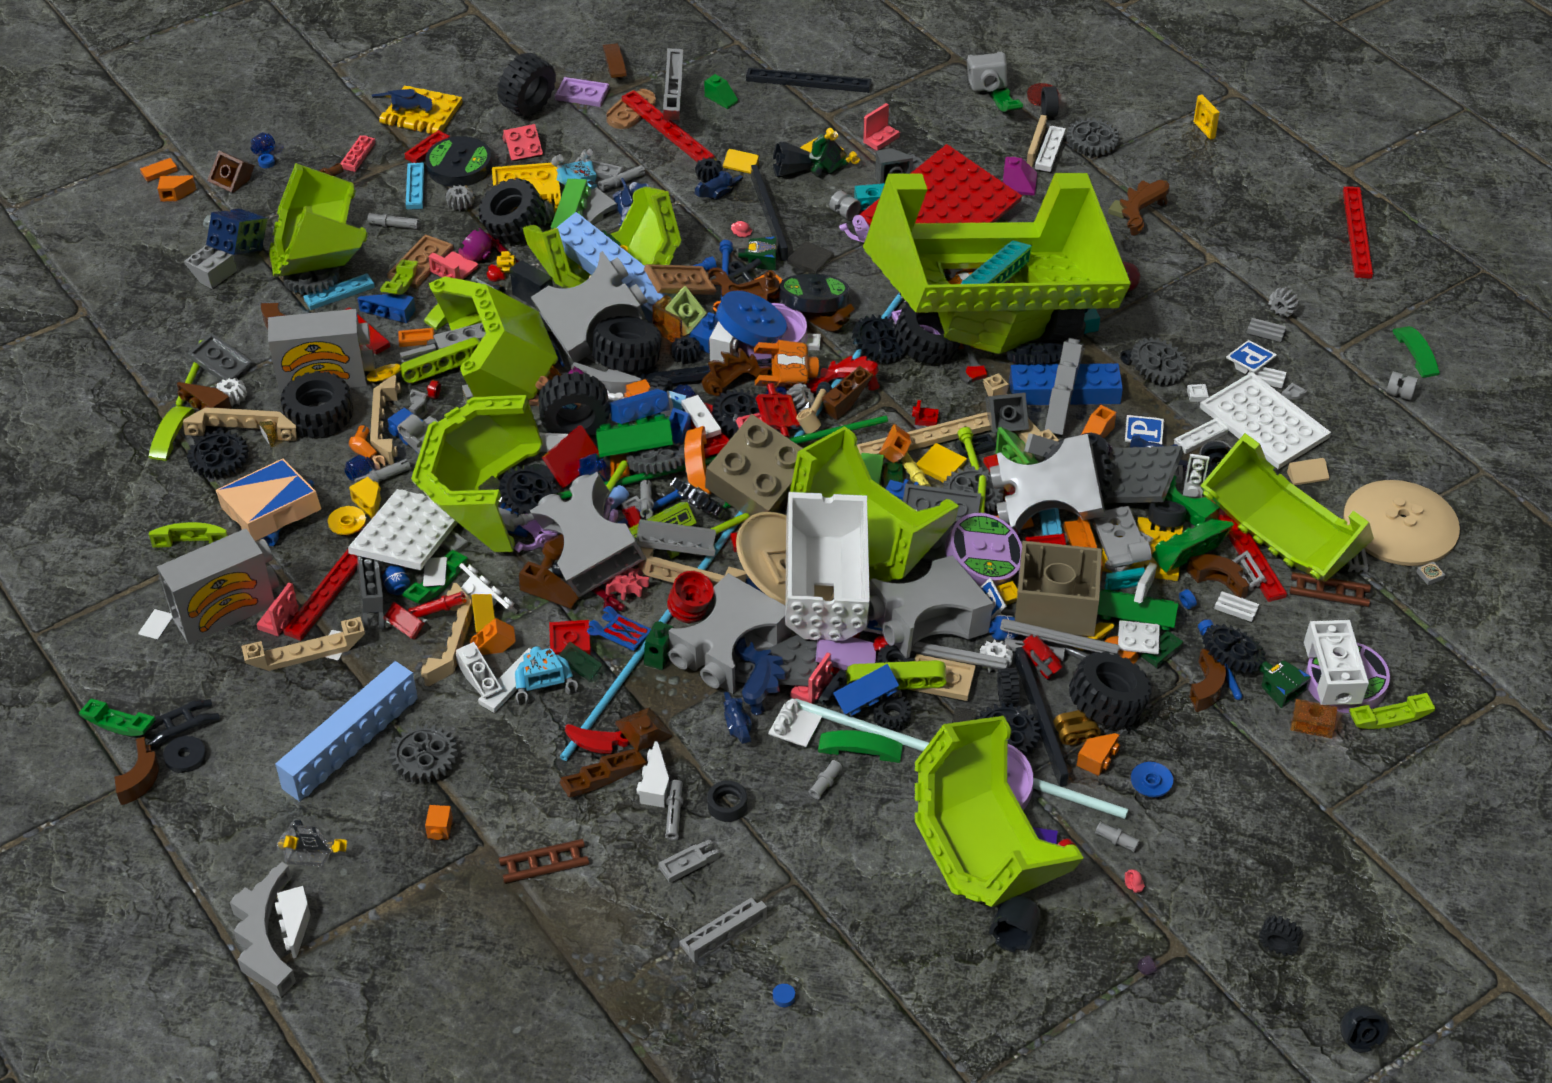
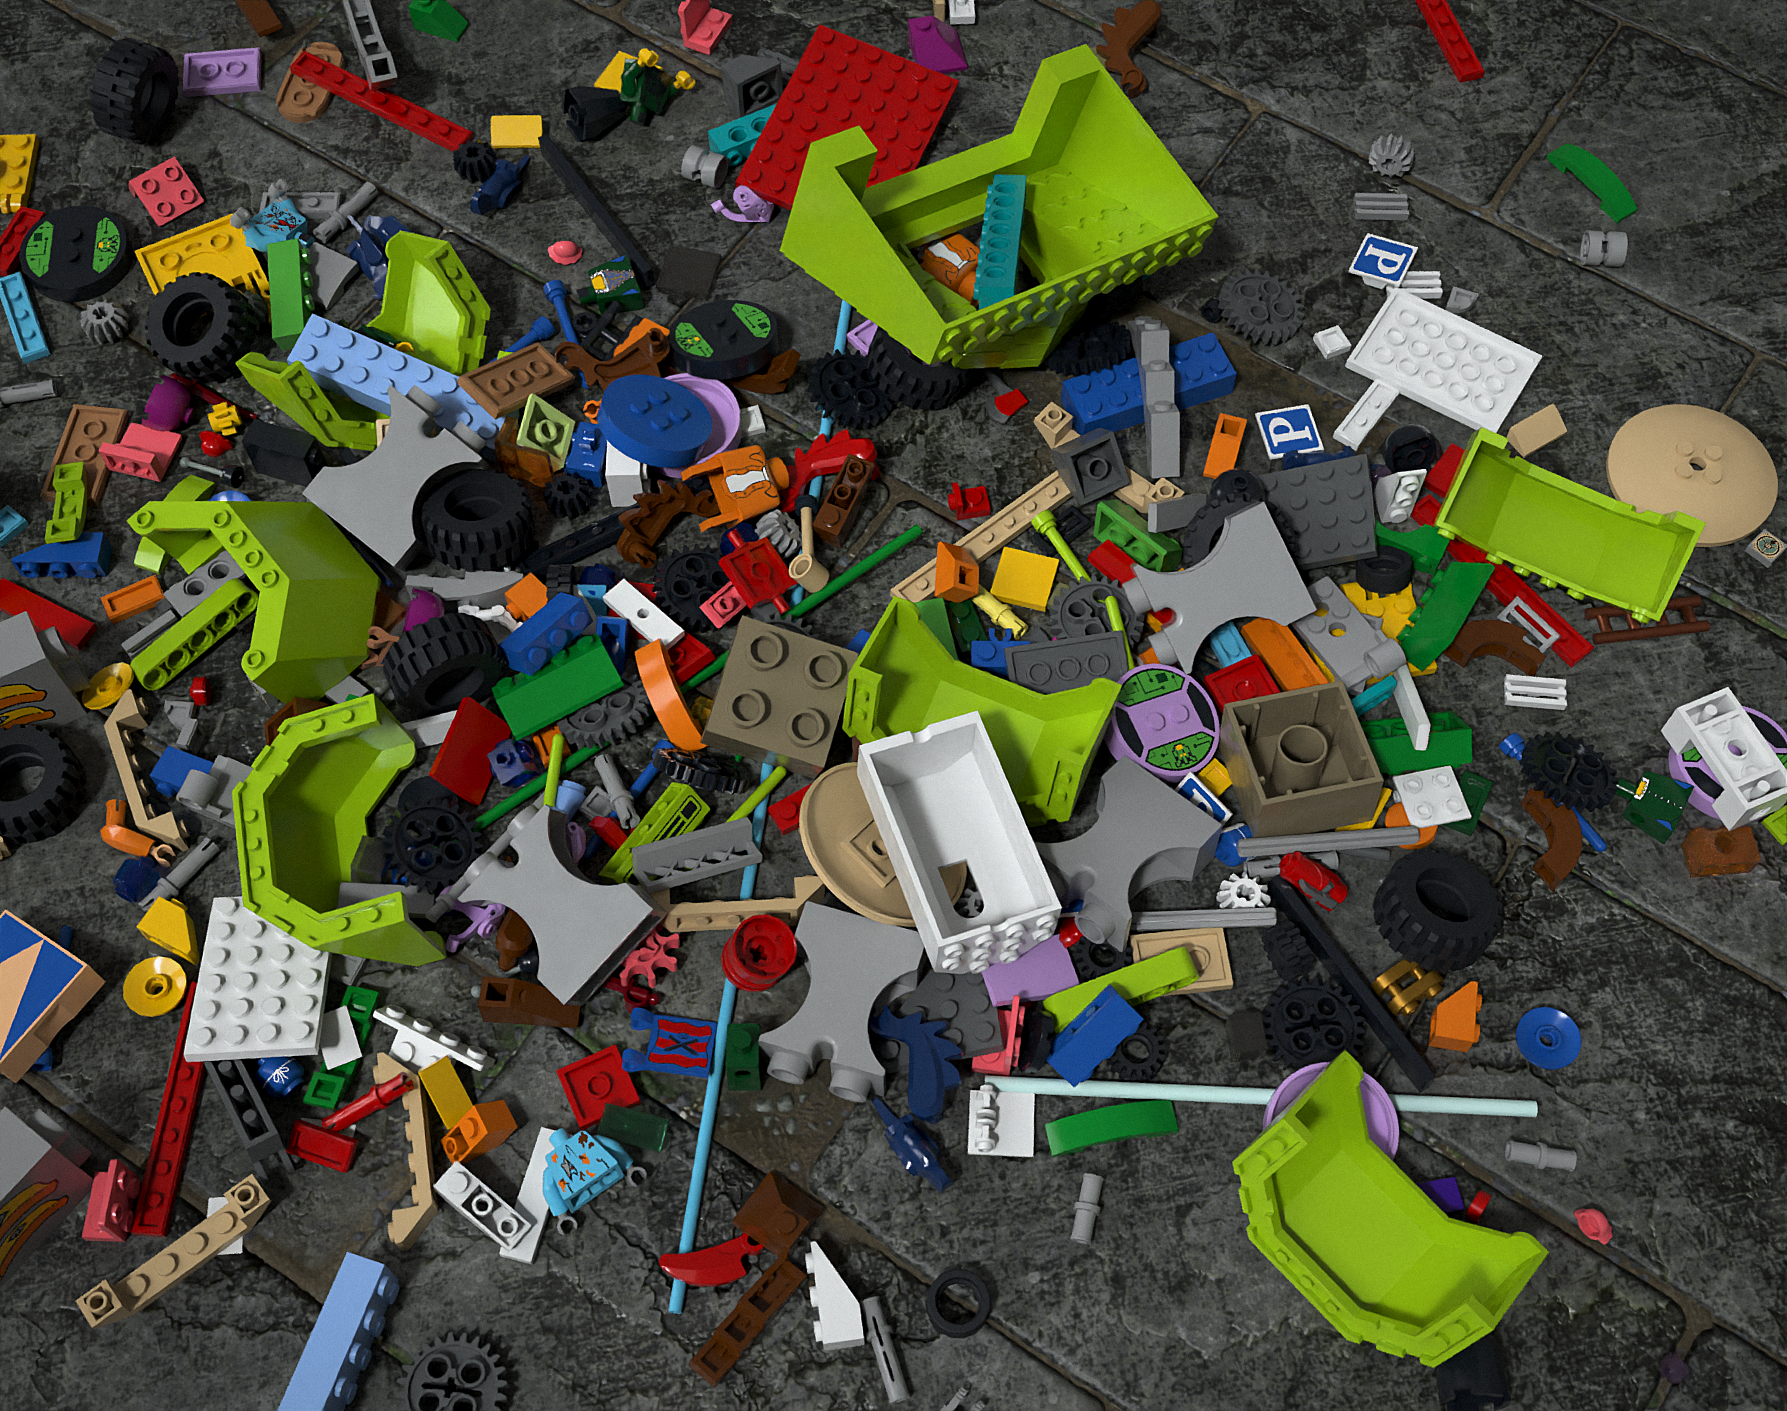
camera: 20 degrees left, 15 degrees up
blue tile [1179,589,1197,610] -> none

